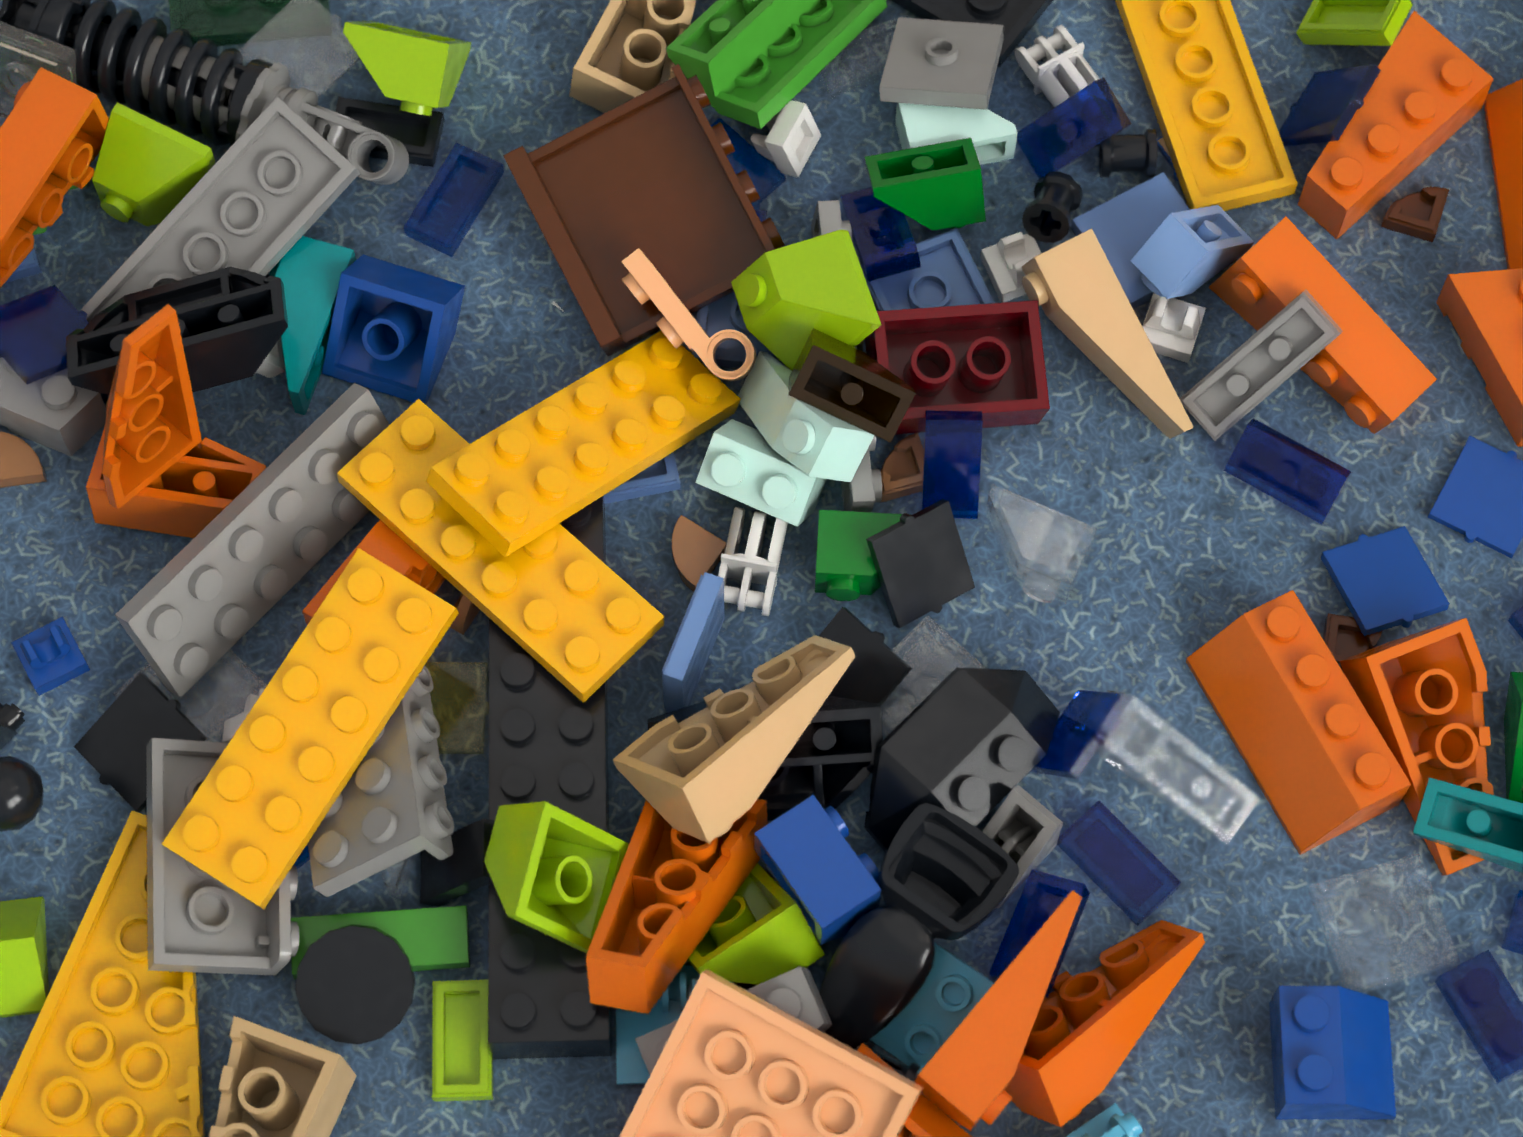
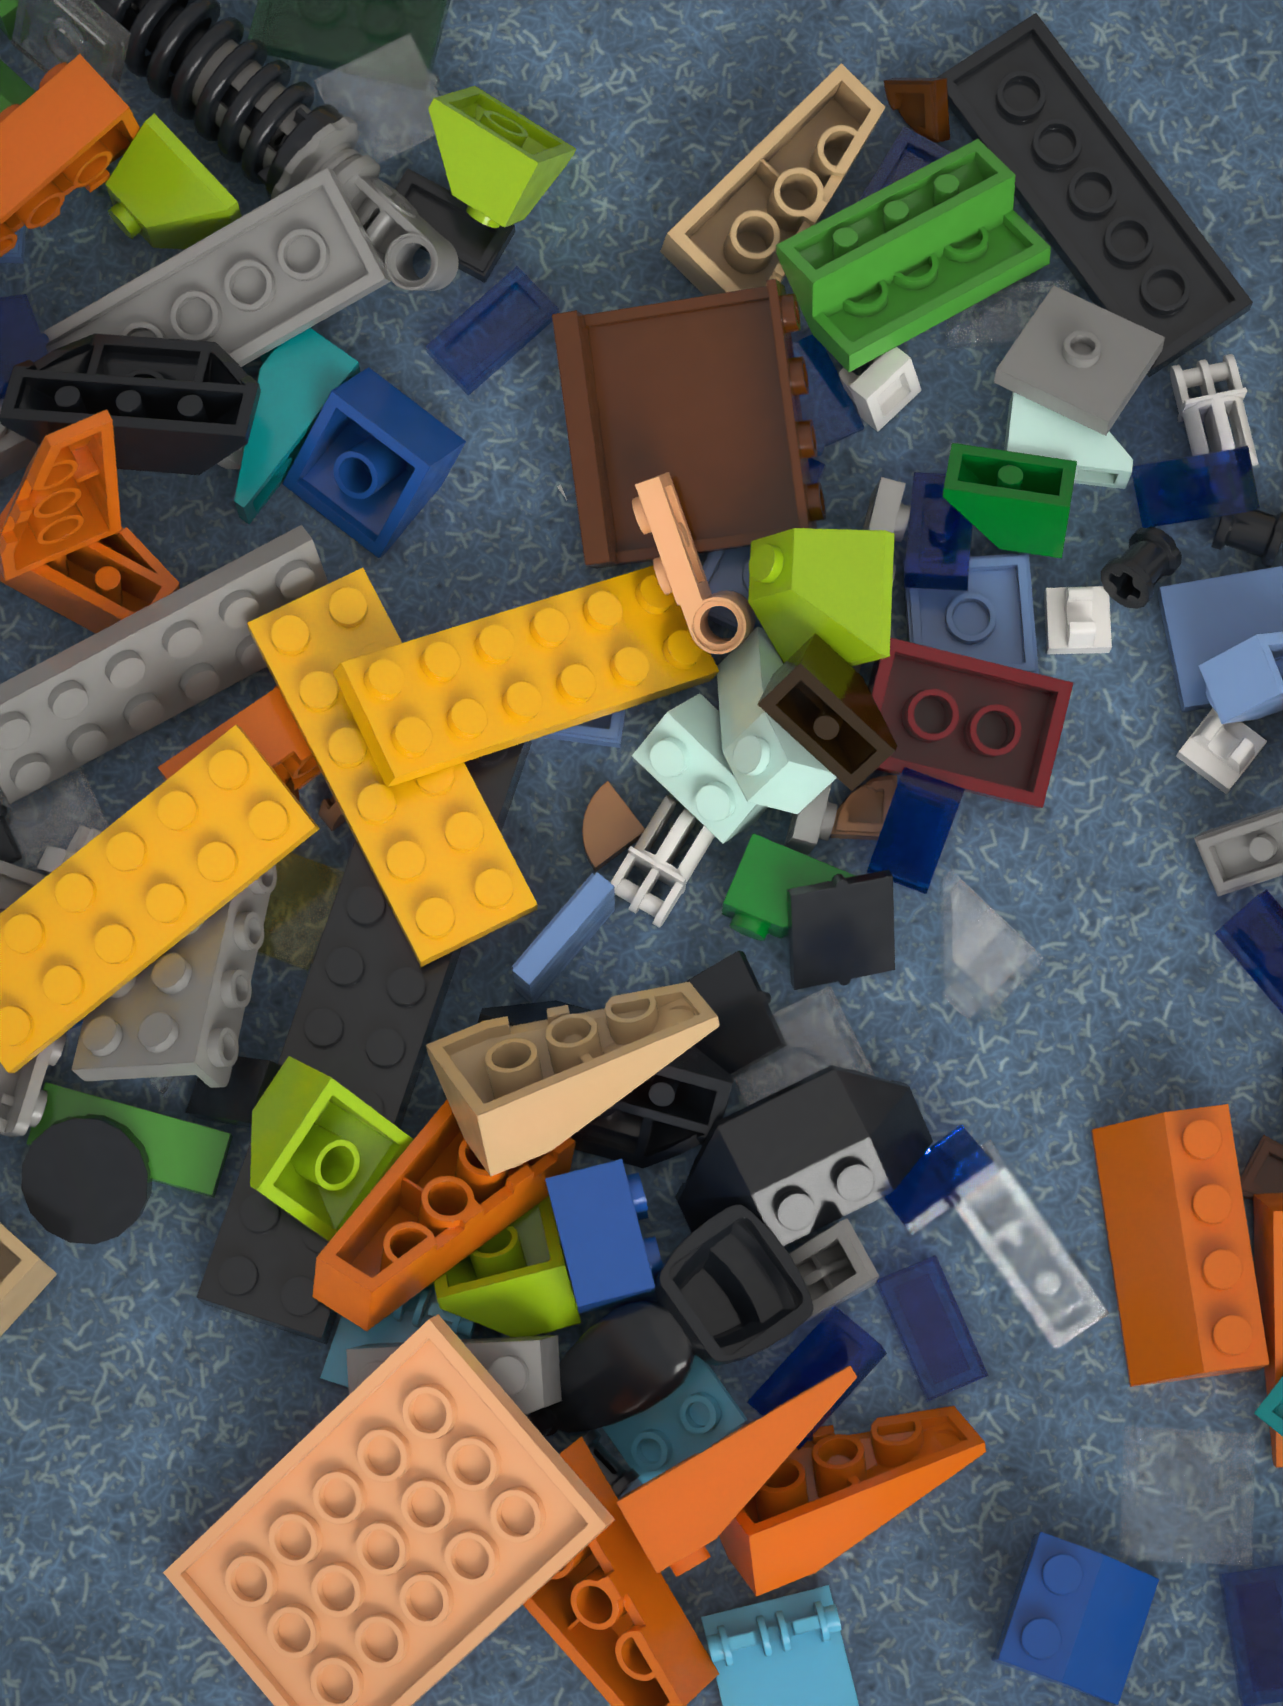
camera: 20 degrees right, 10 degrees up
lime tile [432,979,493,1102] -> none
tan wedge [1021,228,1194,439] -> none

